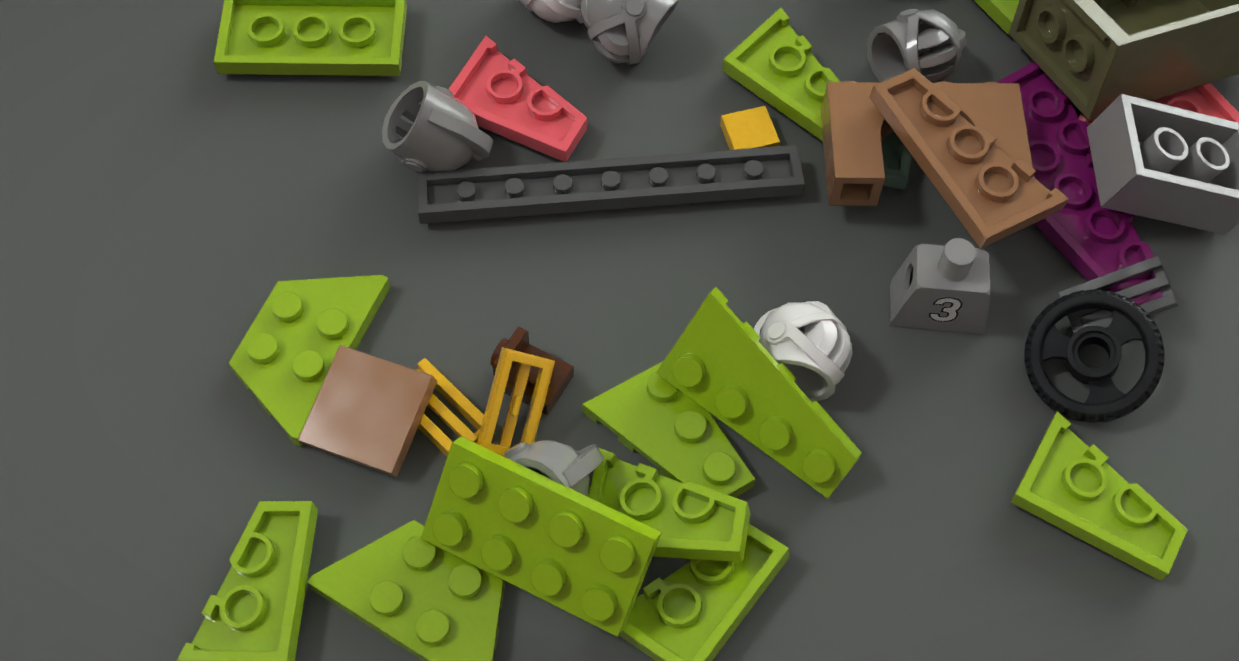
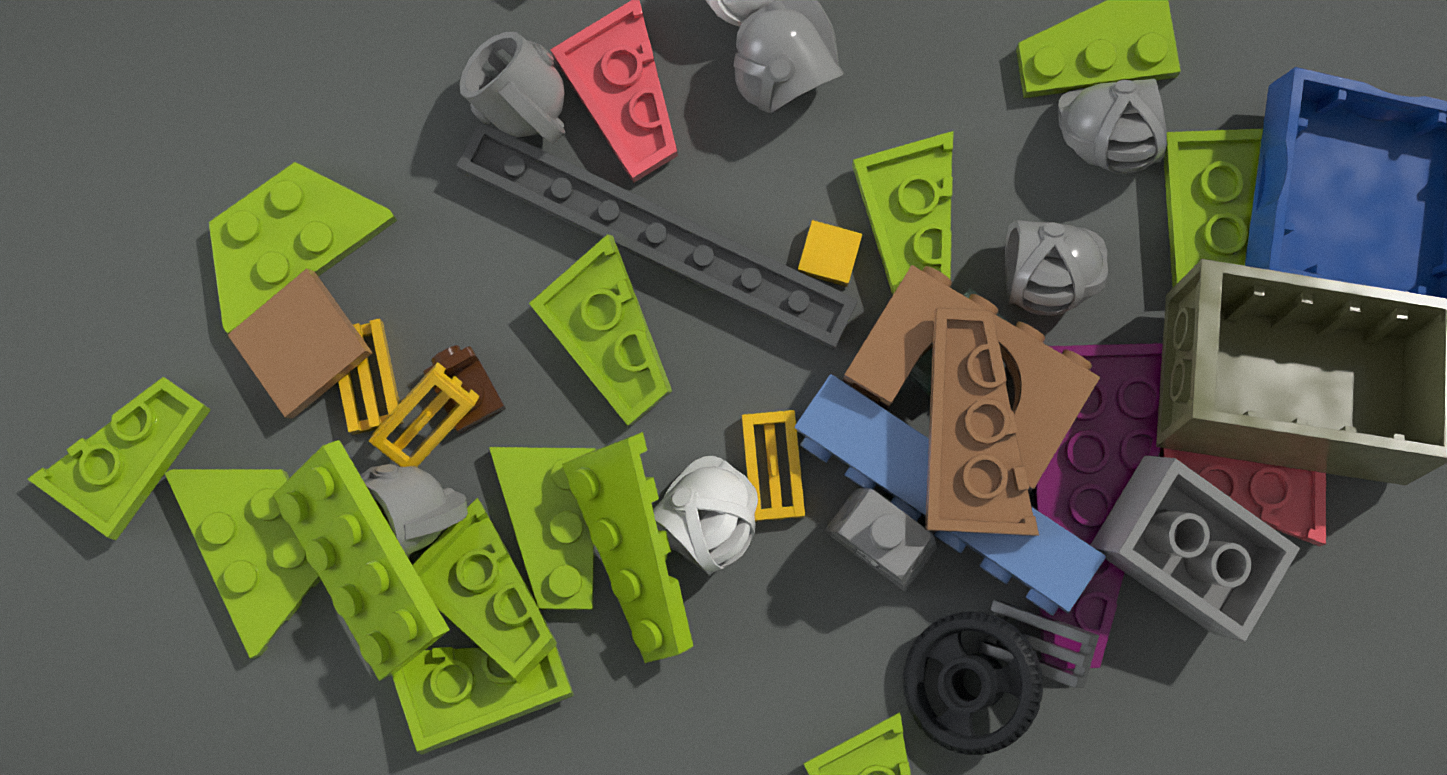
camera: 35 degrees right, 20 degrees up
none -> lime wing [529,234,672,426]
none -> yellow tile [742,410,805,522]
none -> medium blue brick [795,374,1106,616]

